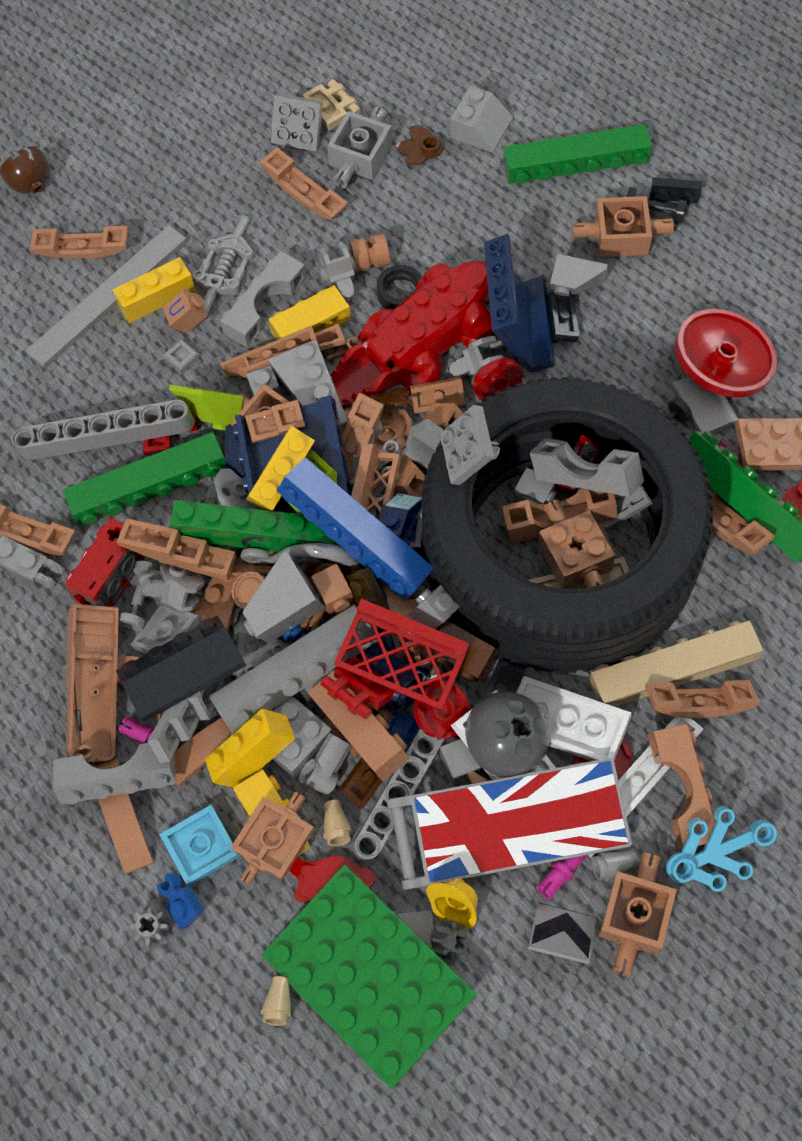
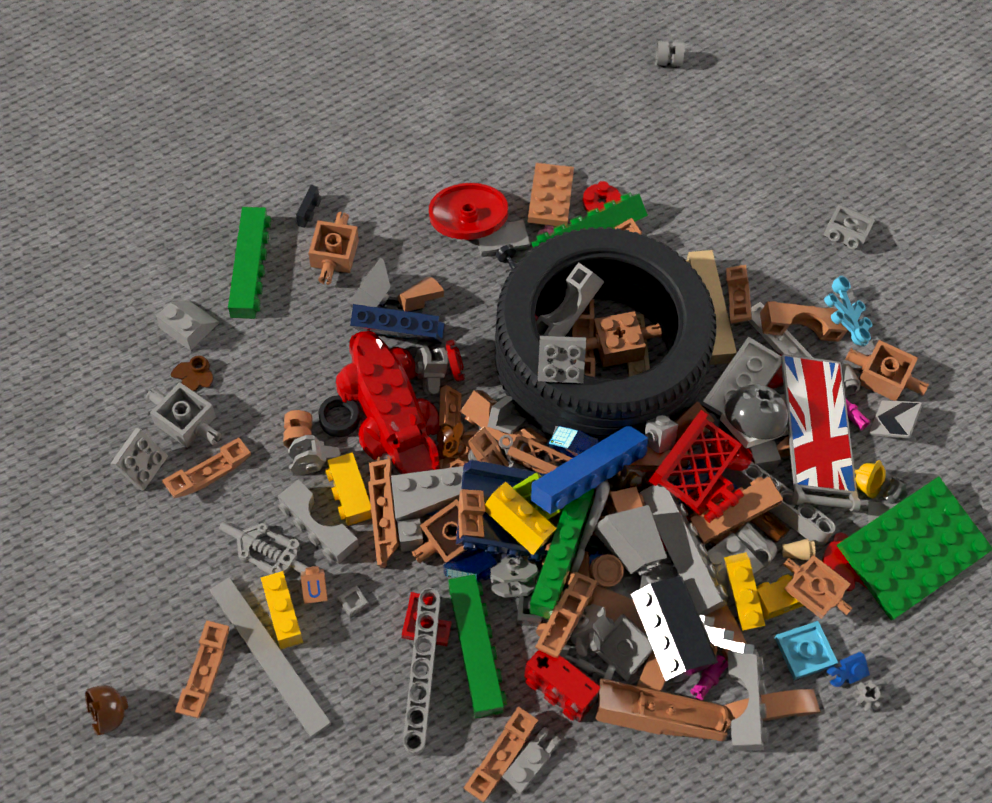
camera: 85 degrees left, 5 degrees down
lime slope [169,384,243,431] -> none
tan cone [261,976,291,1026] -> none
tan plate [302,79,362,131] -> none
black wheel [627,187,687,224] -> none
none -> nougat slope [398,277,444,312]

